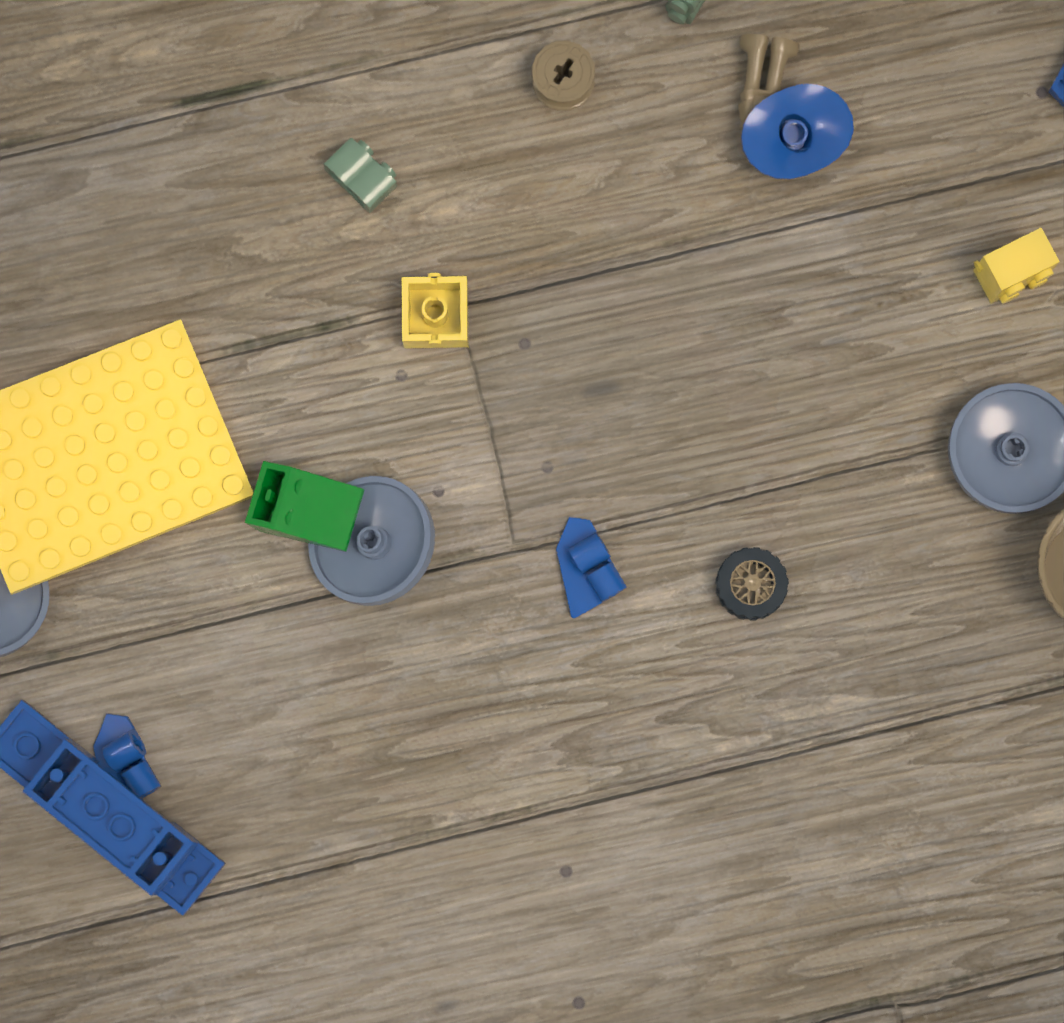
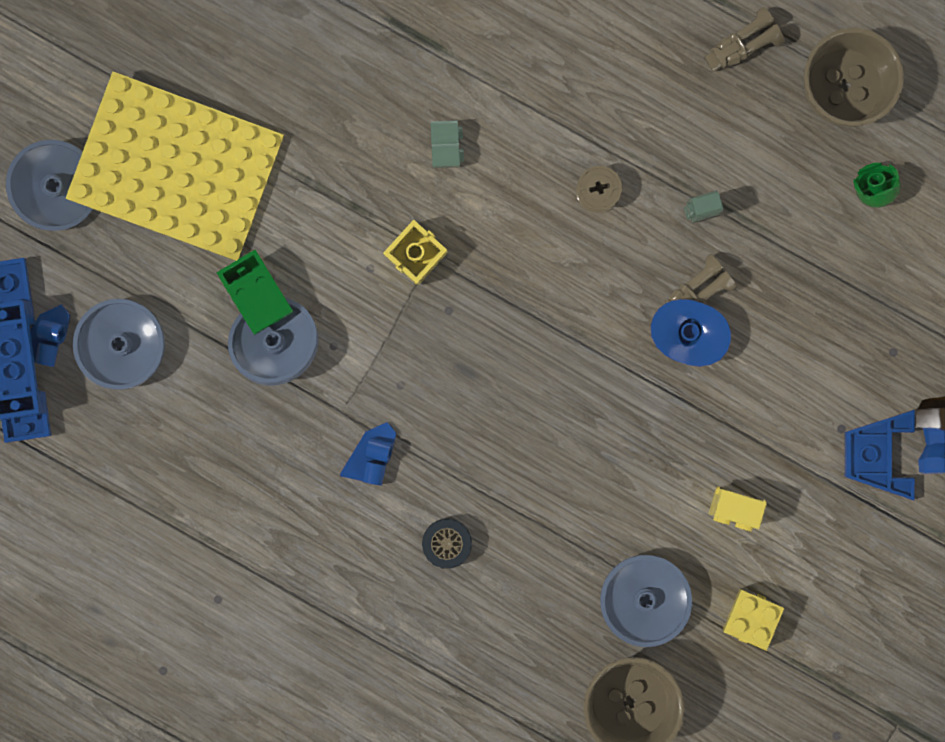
camera: 45 degrees right, 5 degrees up
none -> sand blue dish [73,299,165,390]

